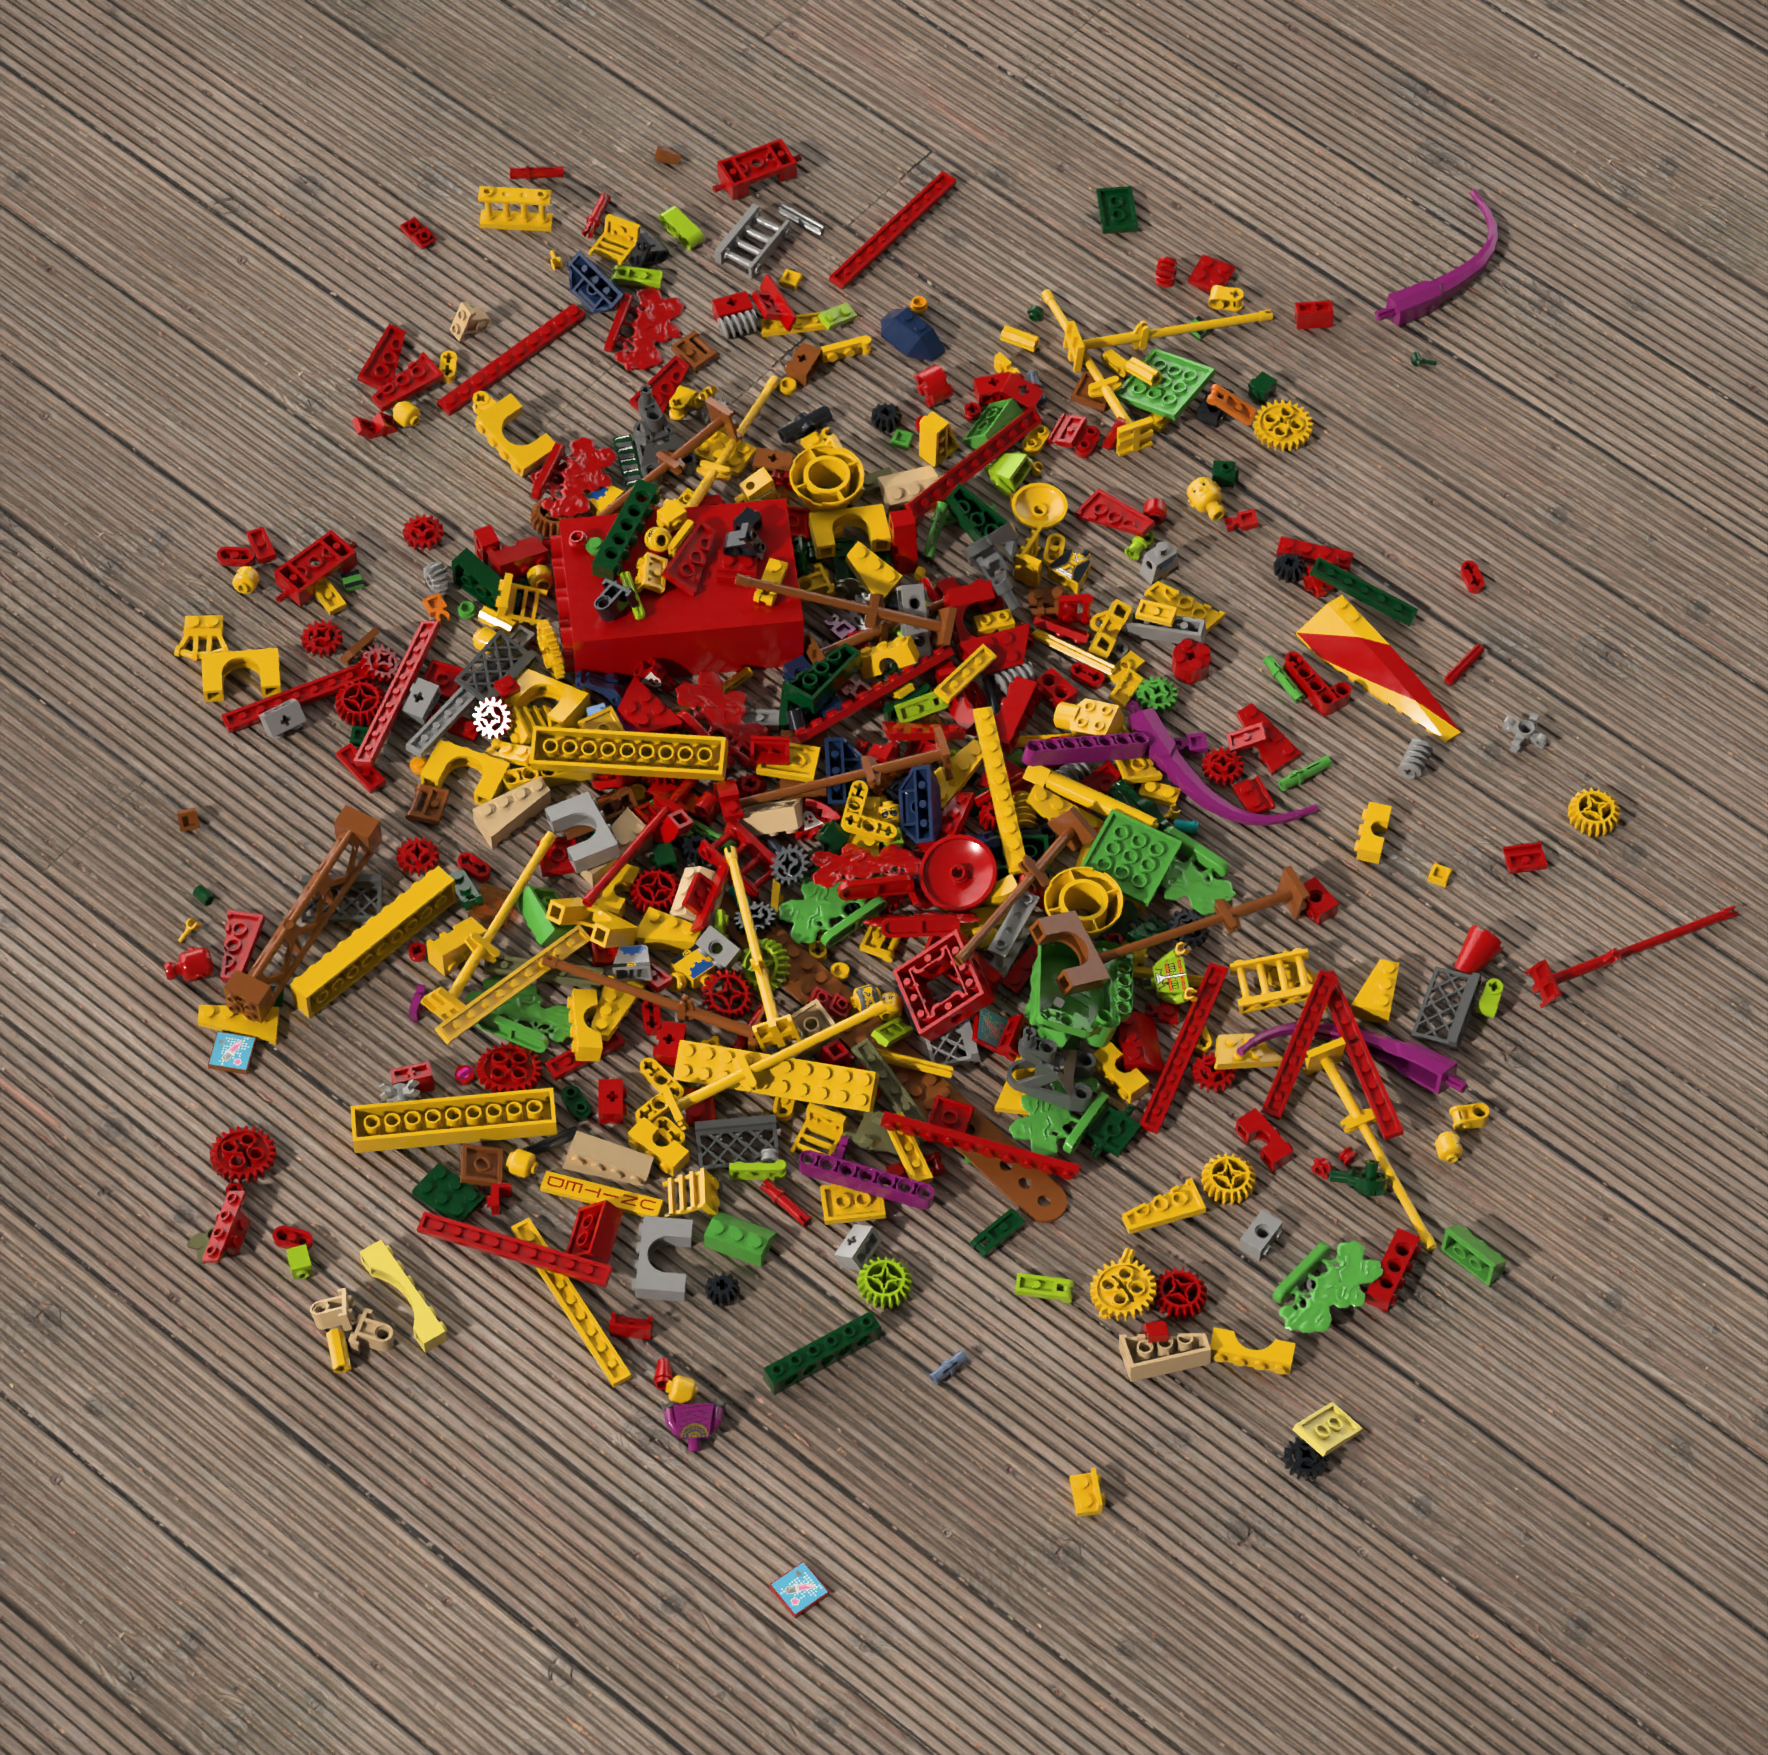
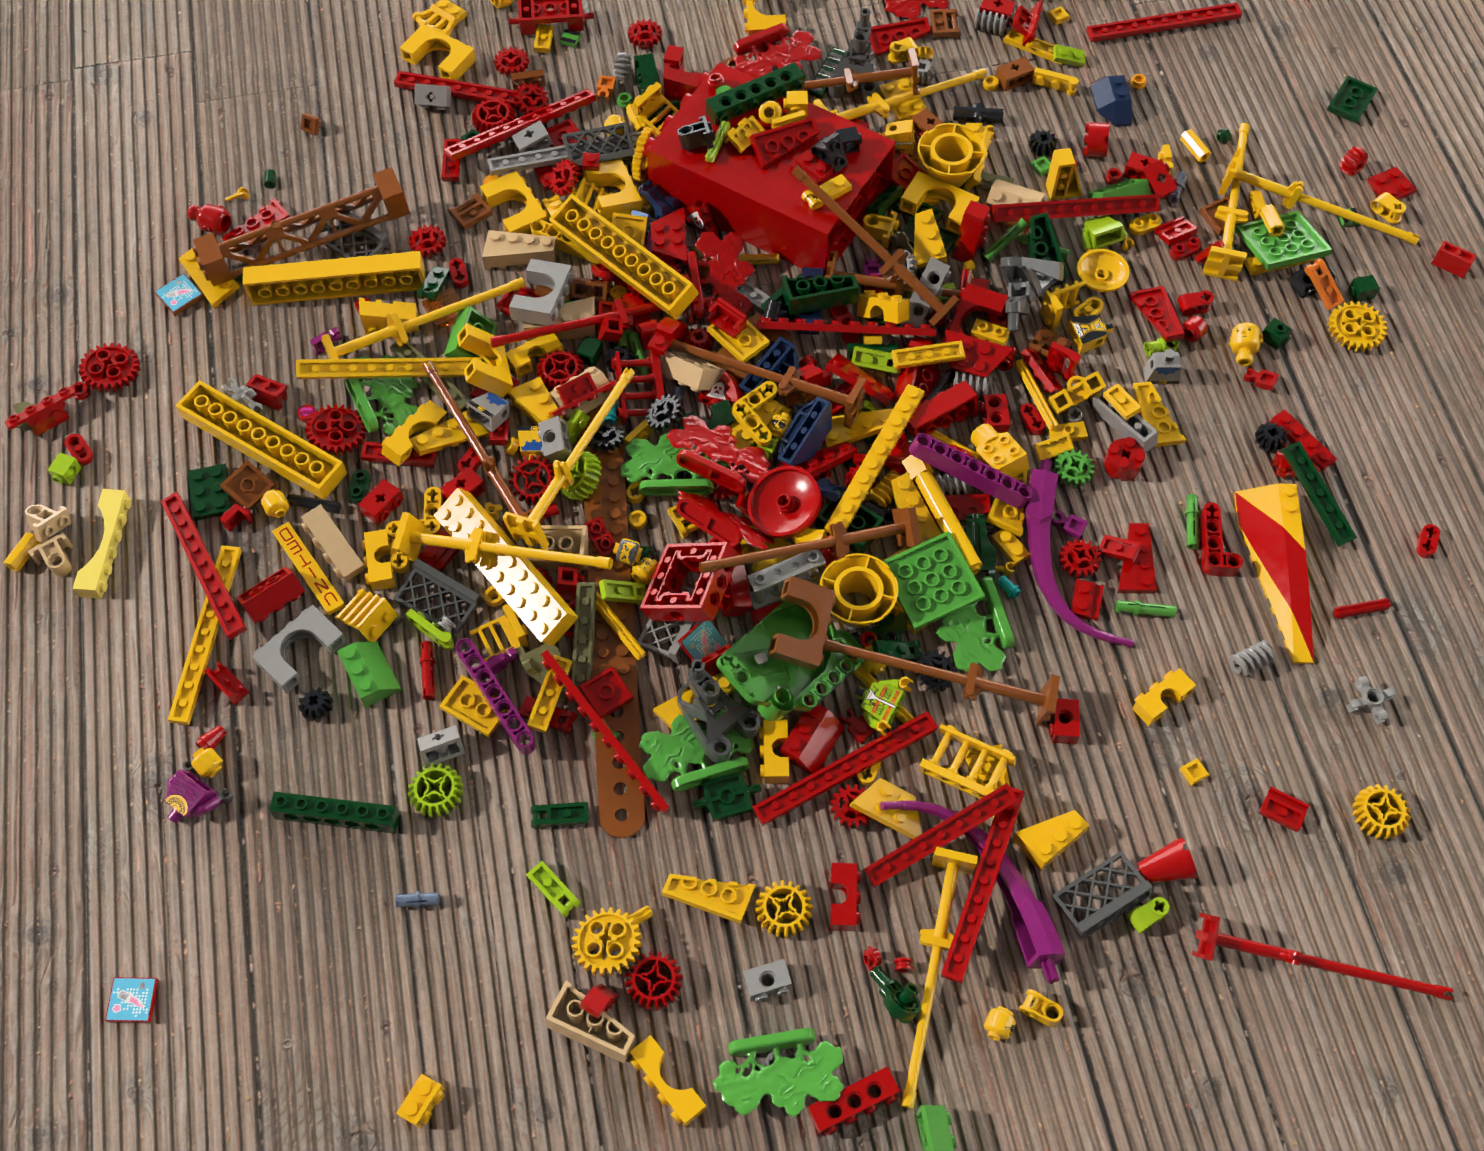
camera: 40 degrees right, 5 degrees up
none -> red piece [1177,290,1214,317]

